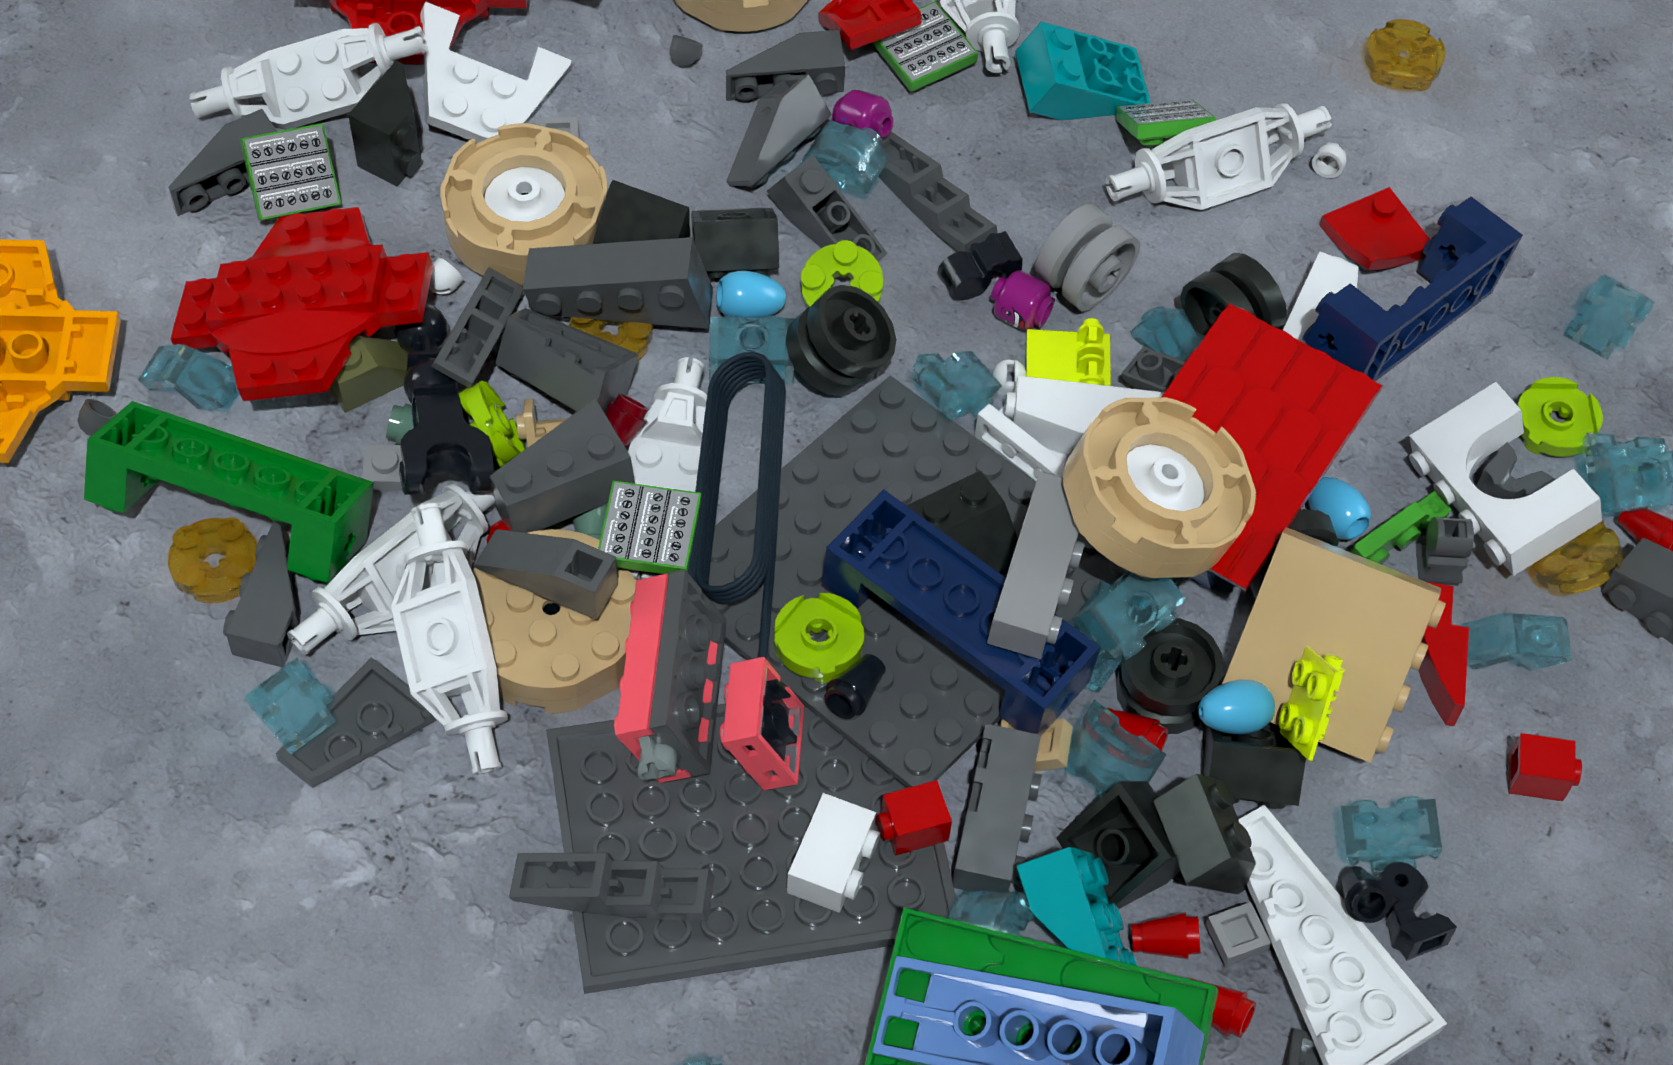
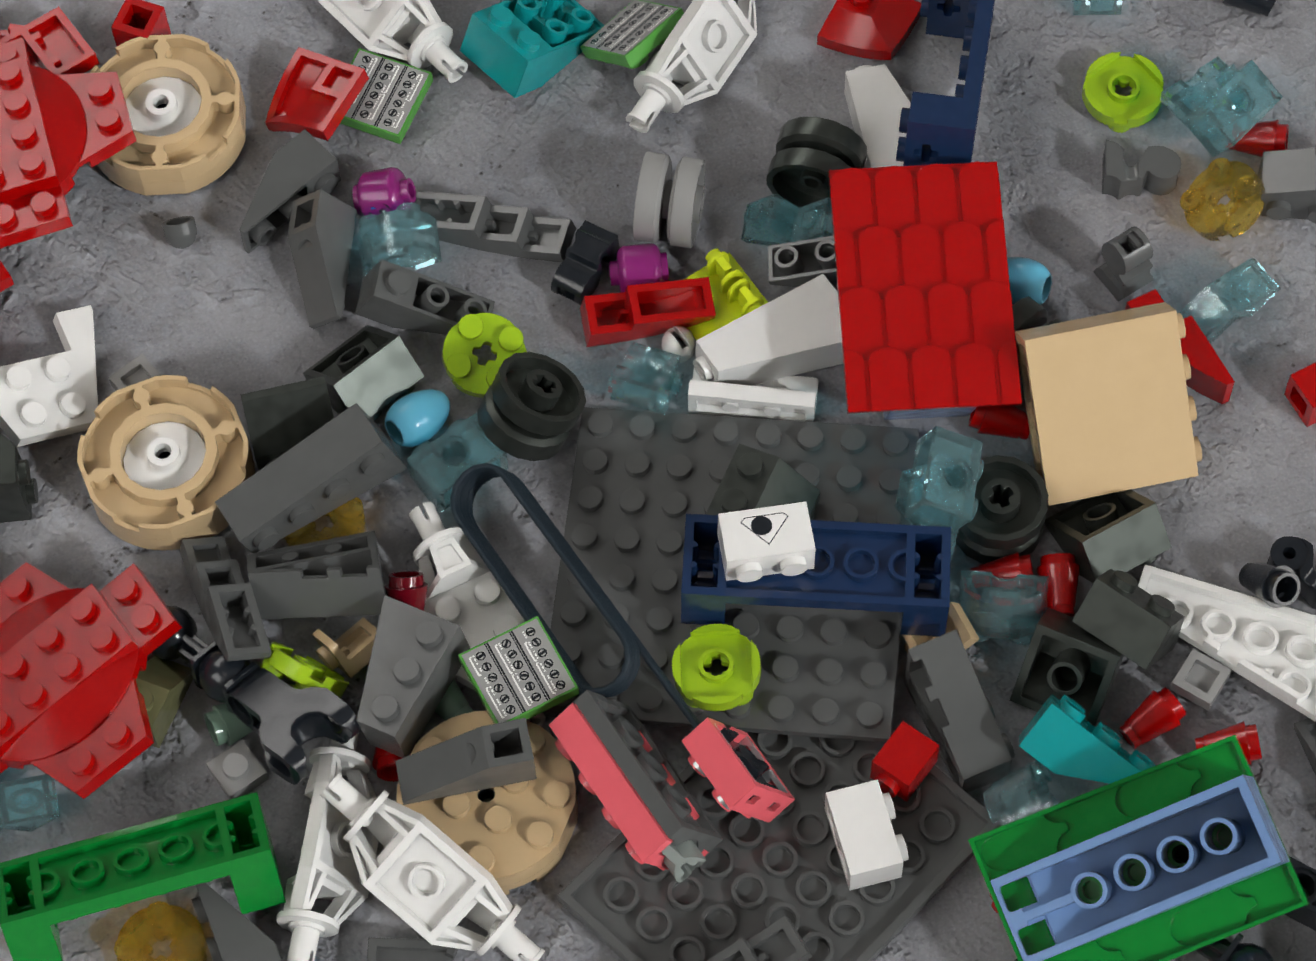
camera: 30 degrees left, 5 degrees up
white hinge [429,258,463,295] -> none
black cone [824,654,886,719] -> none
light grey hinge [987,471,1085,659] -> none
tan piece [1063,397,1256,578] -> none
medium azure animal [1198,679,1275,734] -> none
neon yellow hinge [1279,646,1345,761] -> none
clear light blue cylinder [1341,796,1442,872] -> none
bright green hinge [1350,491,1452,565] -> none
white arch [1409,382,1602,576] -> none
none -> red slope [580,277,716,347]
none -> white brick [717,502,816,582]
none -> red cone [968,405,1030,440]
none -> red cone [1037,553,1080,617]

